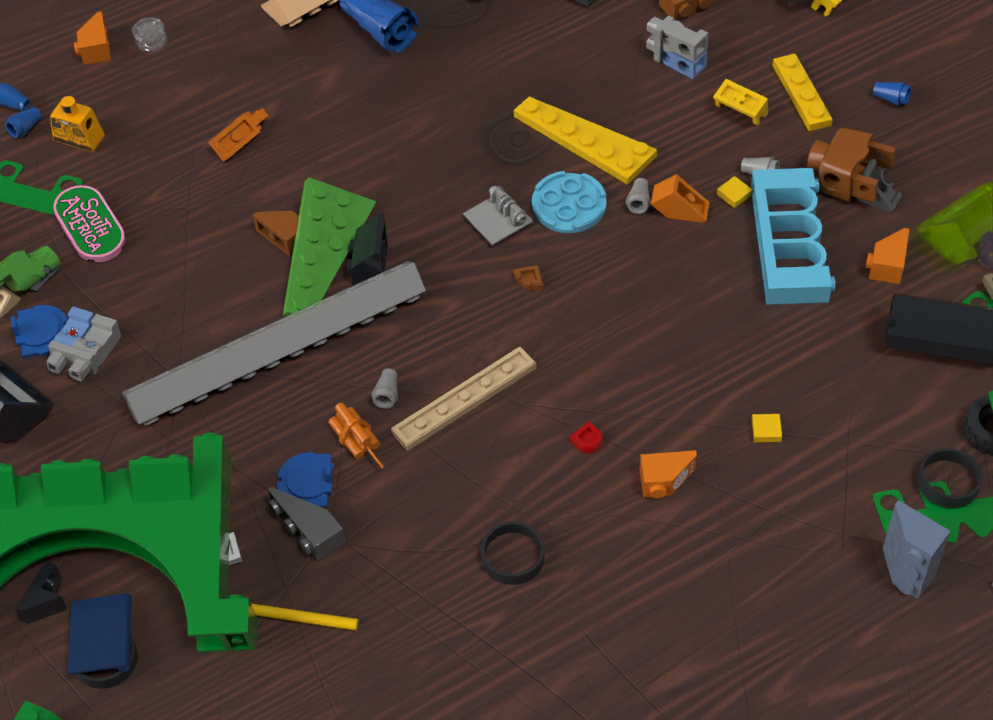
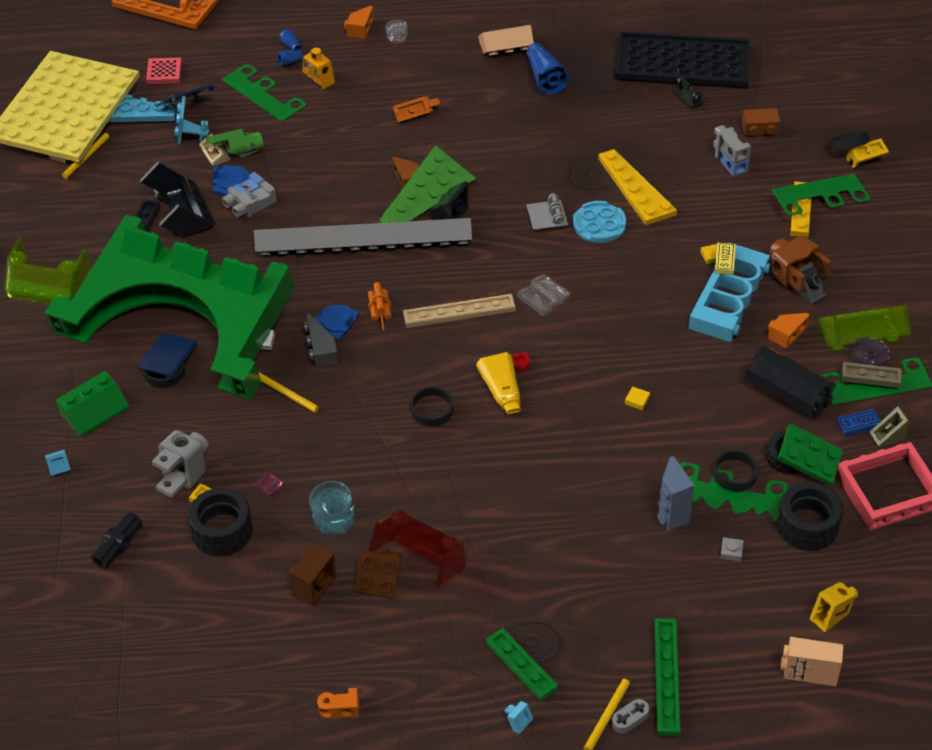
camera: 25 degrees right, 5 degrees down
black slope [16,561,67,624] -> none
tile [53,185,126,262] -> none
light grey cone [371,369,398,409] -> none
dark orange tile [513,265,544,291] -> none
light grey cone [626,178,651,214] -> none
orange slope [640,450,697,499] -> none
orange slope [651,174,710,223] -> none
yellow hinge [713,79,768,125] -> none
light grey cone [741,157,780,175] -> none
blue cone [873,81,911,106] -> none
none -> yellow piece [476,352,521,415]
none -> clear slope [516,274,570,316]
none -> light yellow tile [715,243,736,275]
none -> green piece [771,174,870,215]

